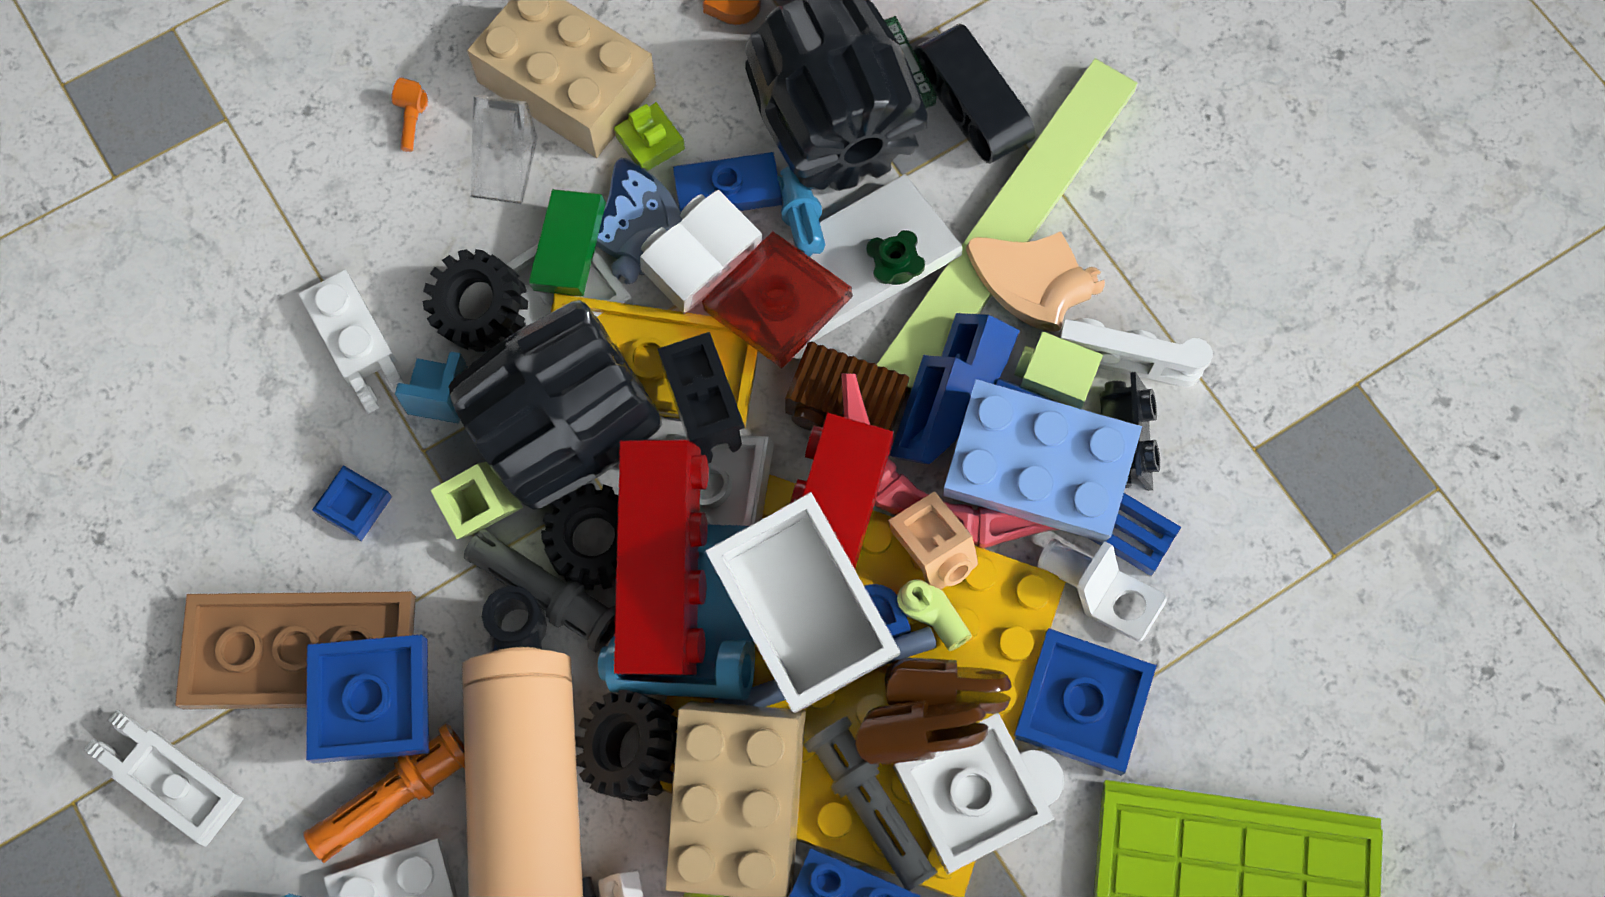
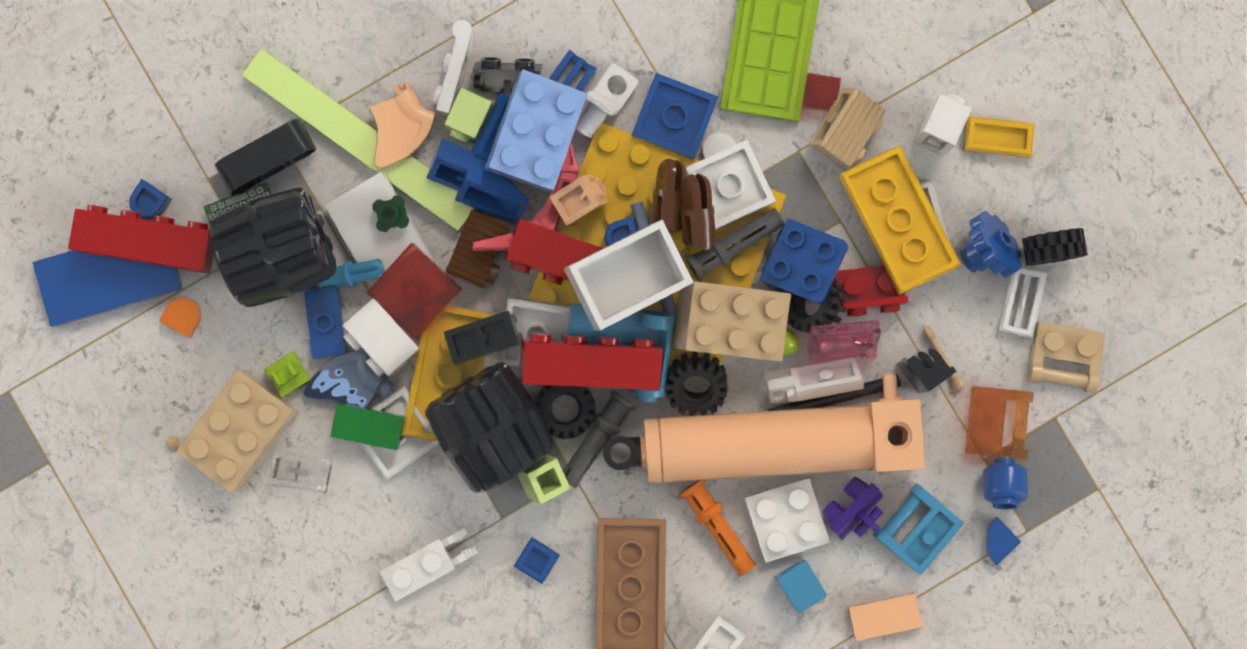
camera: 90 degrees left, 15 degrees up
blue plate [306,634,429,764] -> none
orange hand [392,77,428,152] -> none
dark azure panel [395,351,468,424] -> none
black tyre [423,249,528,352] -> none
yellowish green arm [897,579,972,651] -> none

